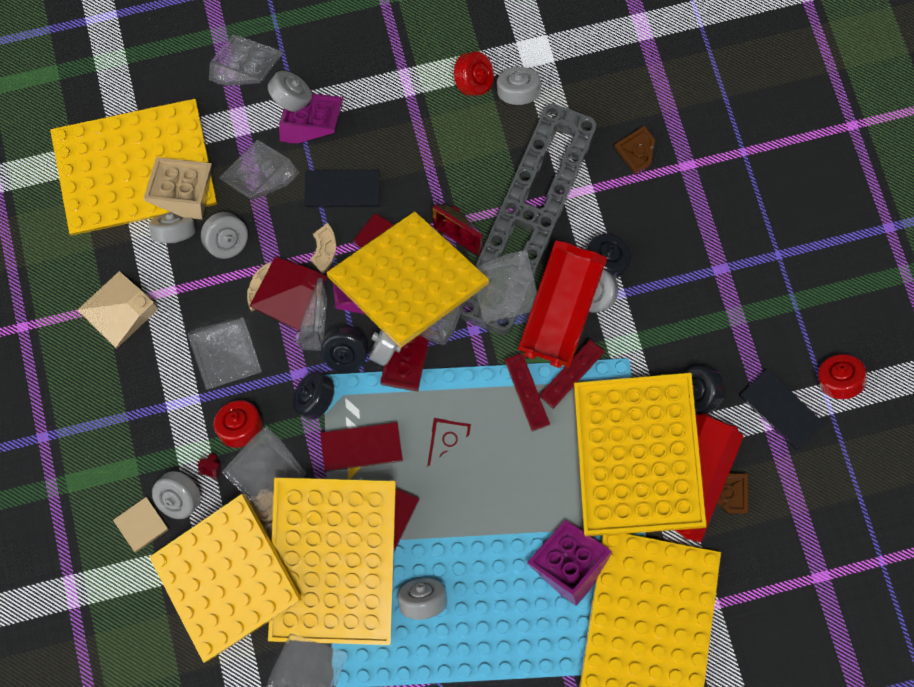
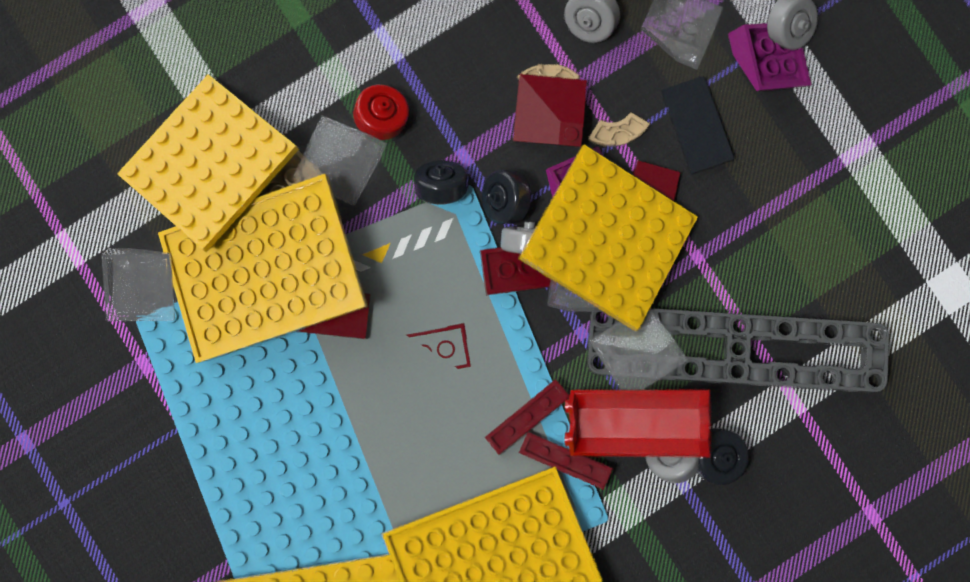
camera: 70 degrees right, 10 degrees up
tan tile [113,497,169,553] -> none
light grey wheel [152,471,201,519] -> none
clear slope [188,318,262,390] -> none
dark red tile [198,453,220,480] -> none
clear slope [295,278,328,351] -> none
dark red tile [320,422,403,472] -> none
light grey wheel [397,578,447,620] -> none
dark red slope [433,204,483,257] -> none
red wheel [454,51,494,96] -> none
light grey wheel [497,67,541,105] -> none
magenta slope [527,520,612,606] -> none
reddish brown plate [614,126,655,176] -> none

